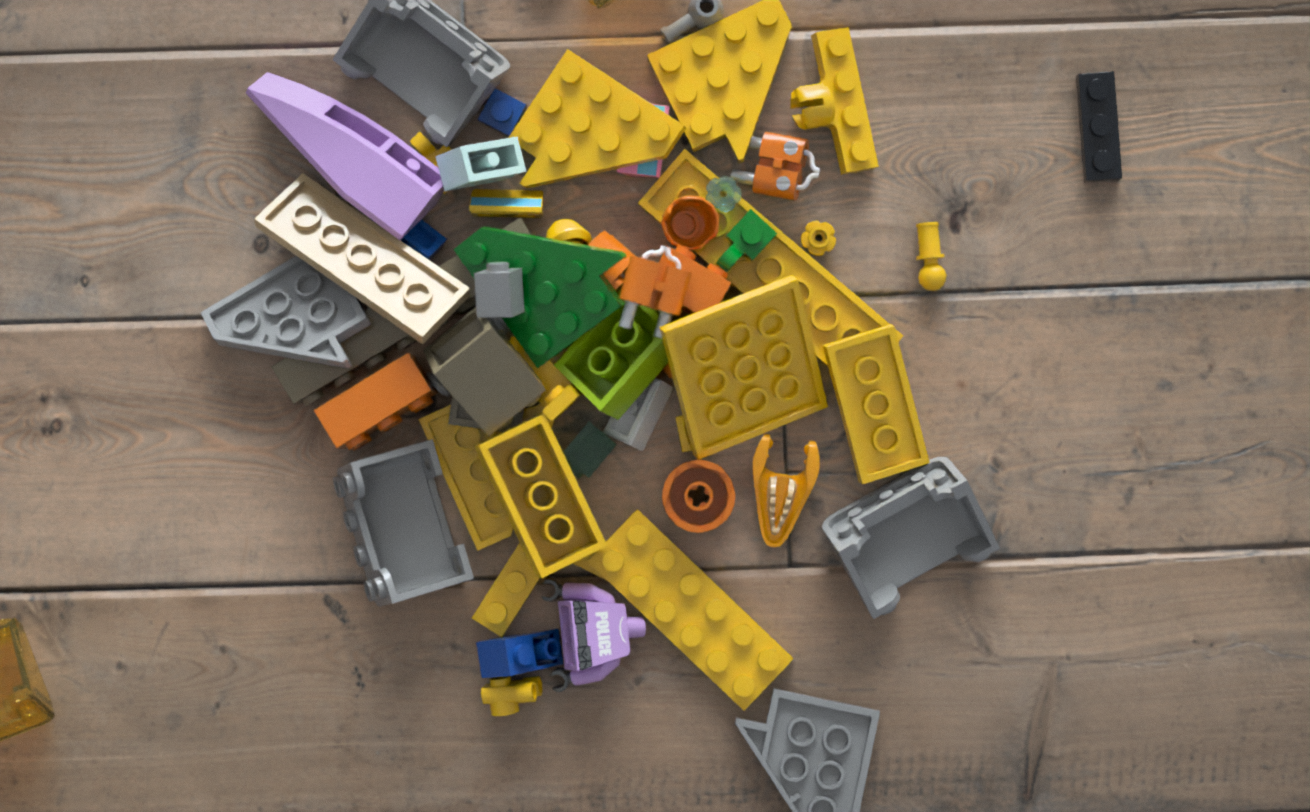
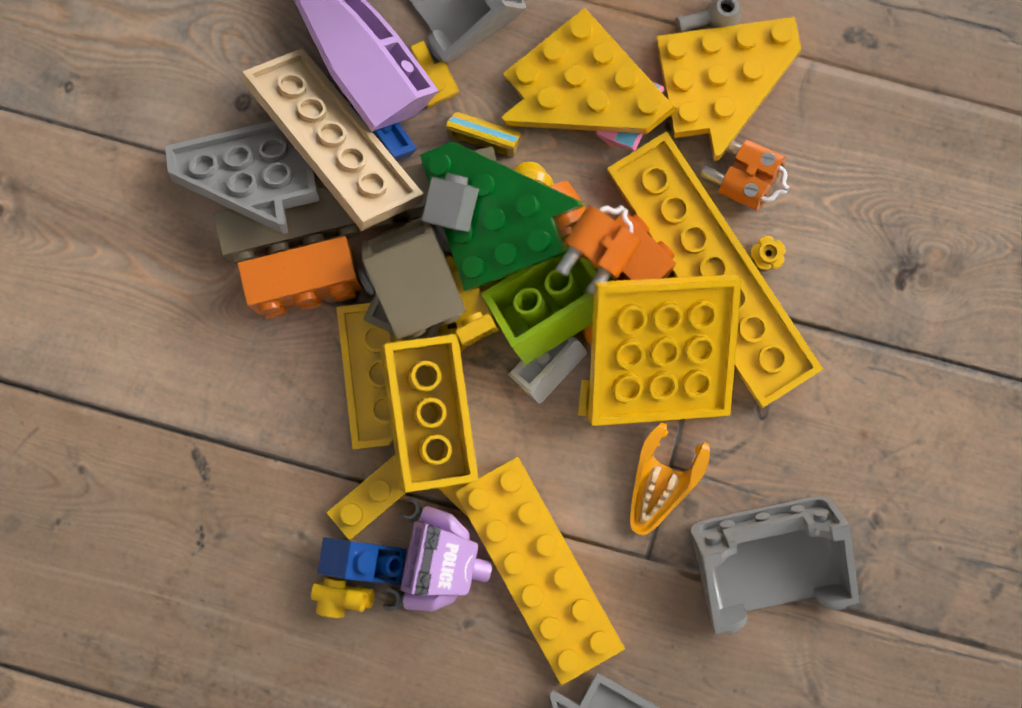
camera: 20 degrees right, 5 degrees down
light grey windscreen [333,439,474,607] -> none
light aqua brick [436,137,526,191] -> none
blue plate [478,88,527,137] -> none
clear green brick [563,422,617,479] -> none
orange hair [661,195,719,250] -> none
orange brick [662,460,735,533] -> none
clear light blue plate [706,176,741,212] -> none
green plate [716,209,777,272] -> none
yellow plate [790,27,879,175] -> none
yellow plate [822,324,930,484] -> none
yellow pin [916,222,947,291] -> none

